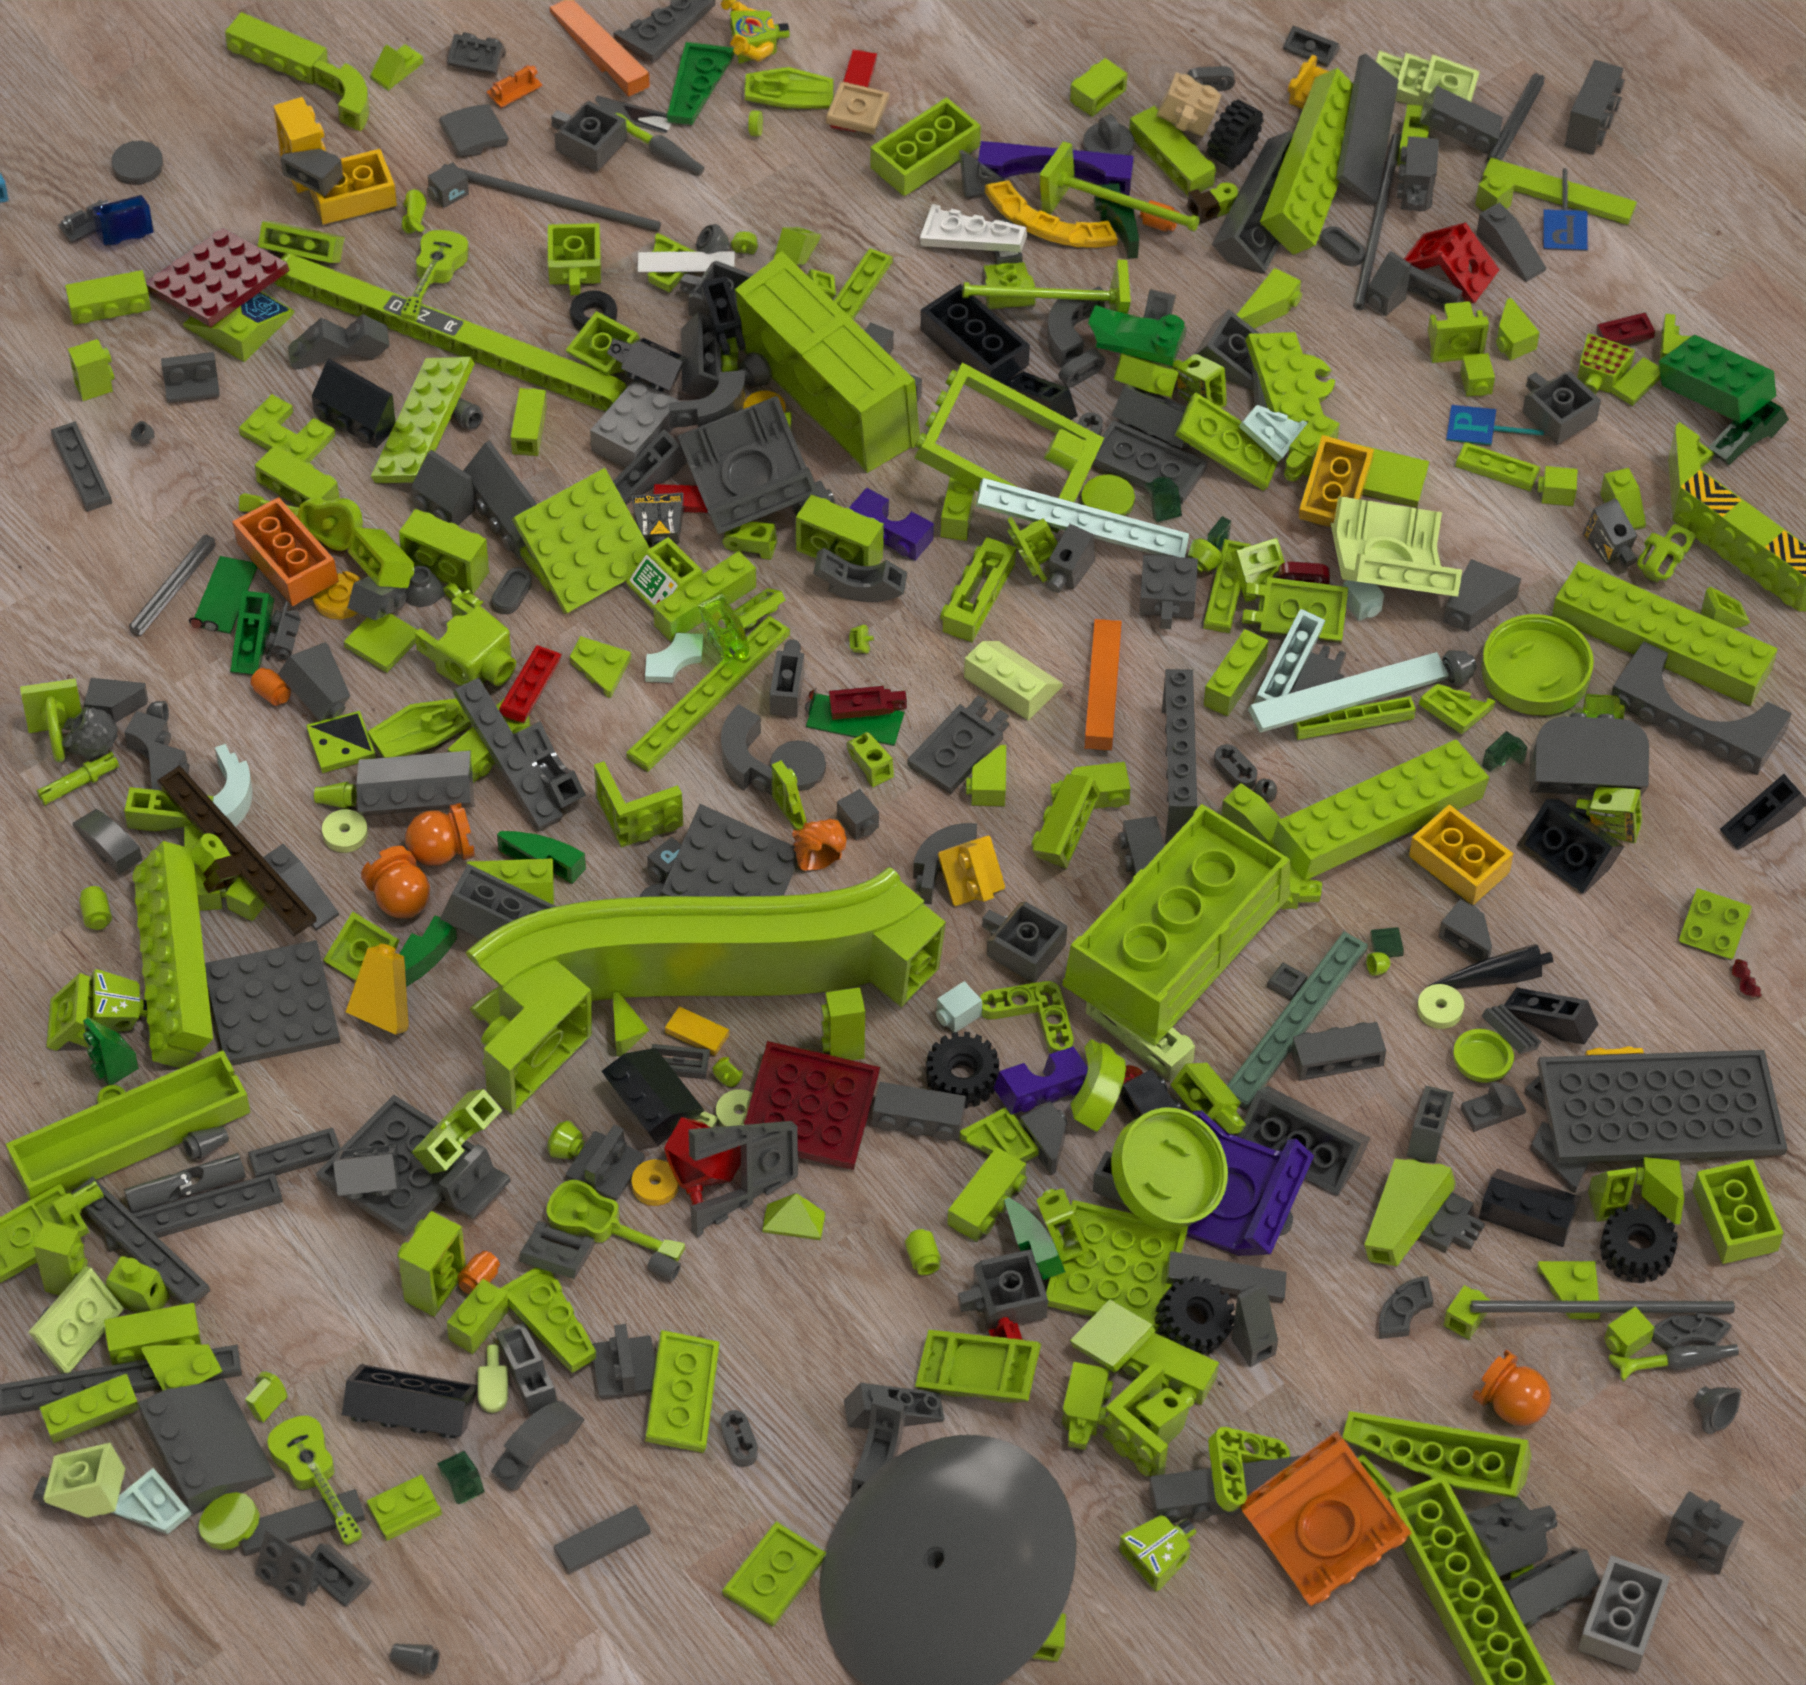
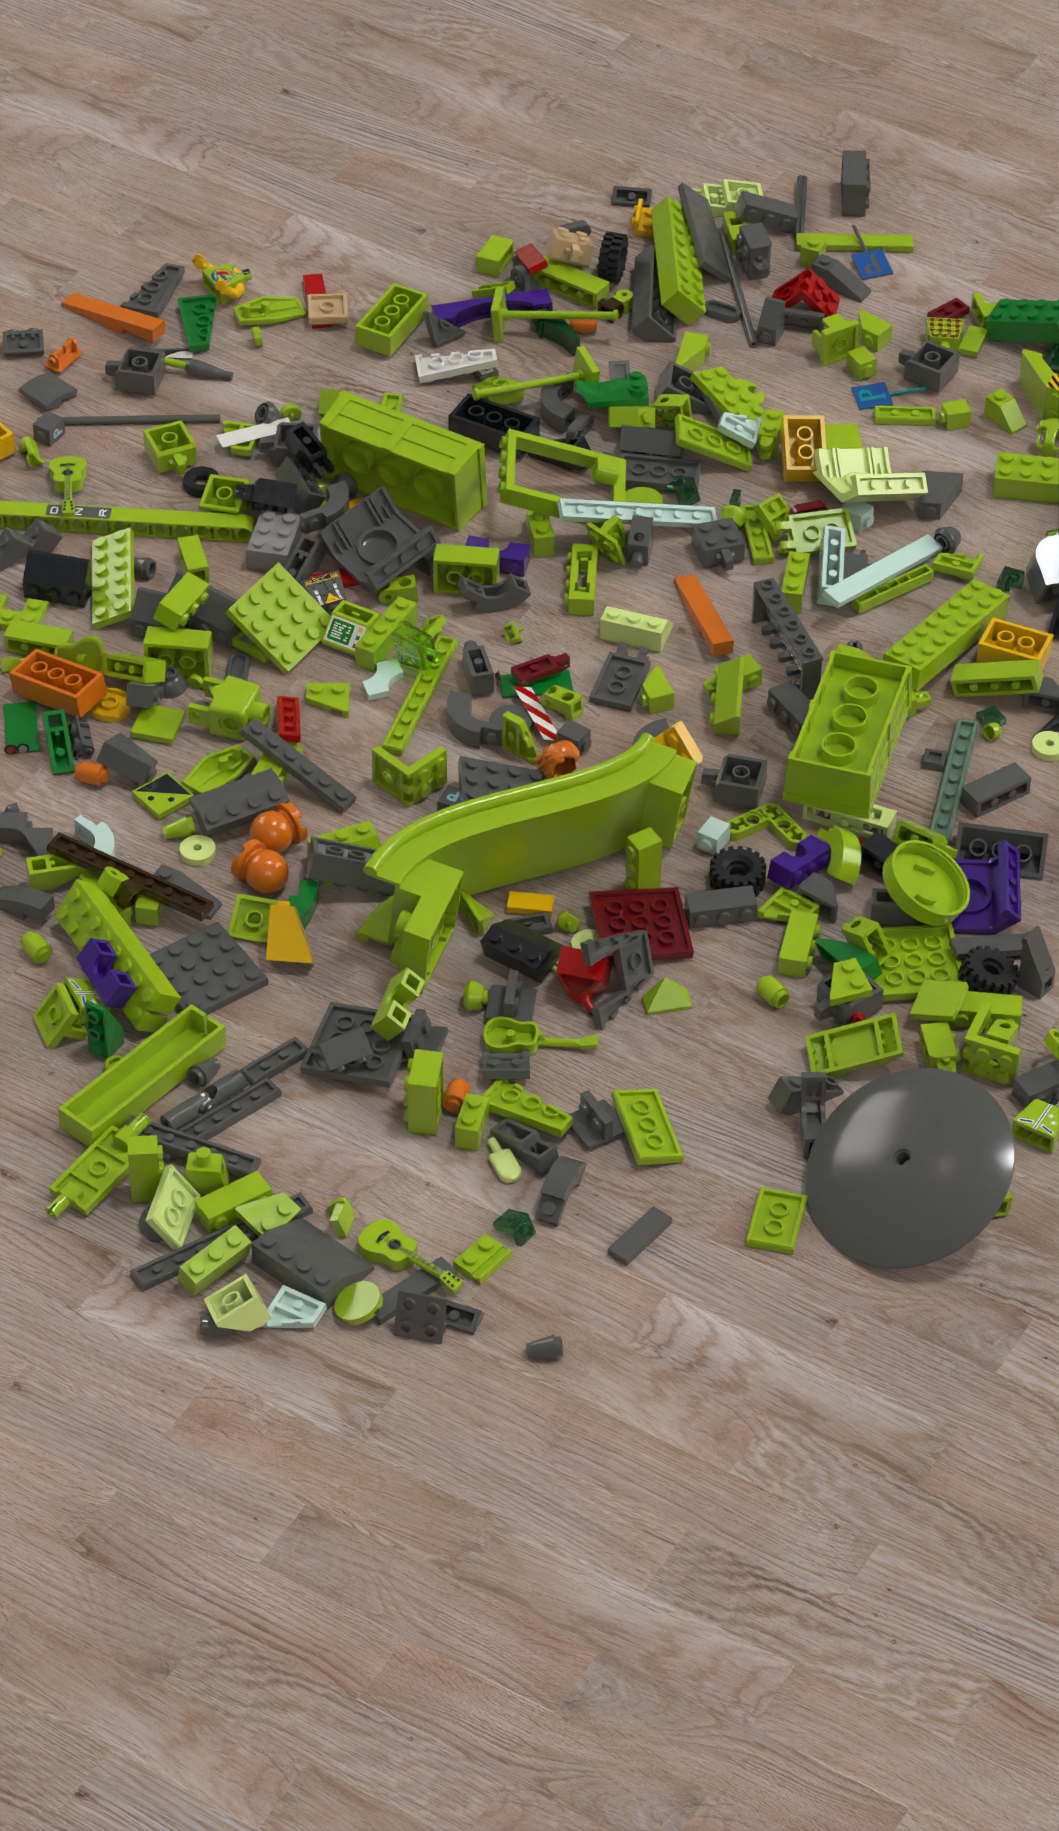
camera: 20 degrees left, 10 degrees down
black slope [342,1364,478,1439] -> none
green slope [497,831,586,884] -> none
dark grey arch [514,721,586,808] -> none
yellow piece [632,1159,679,1206] -> none
dark grey hinge [647,1251,681,1282] -> none
dark grey beam [721,1410,758,1467] -> none
yellow tile [984,180,1118,248] -> none
dark grey beam [1214,744,1258,789] -> none
lime brick [1481,614,1594,715] -> none
dark grey torso [1583,499,1637,568] -> none
none -> dark purple arch [76,938,137,1009]
none -> lime brick [153,572,210,631]
none -> lime piece [471,281,516,299]
none -> sticker [513,686,557,740]
none -> red tile [514,243,549,275]
none -> lime wing [829,958,873,1006]
none -> lime brick [950,659,1043,697]

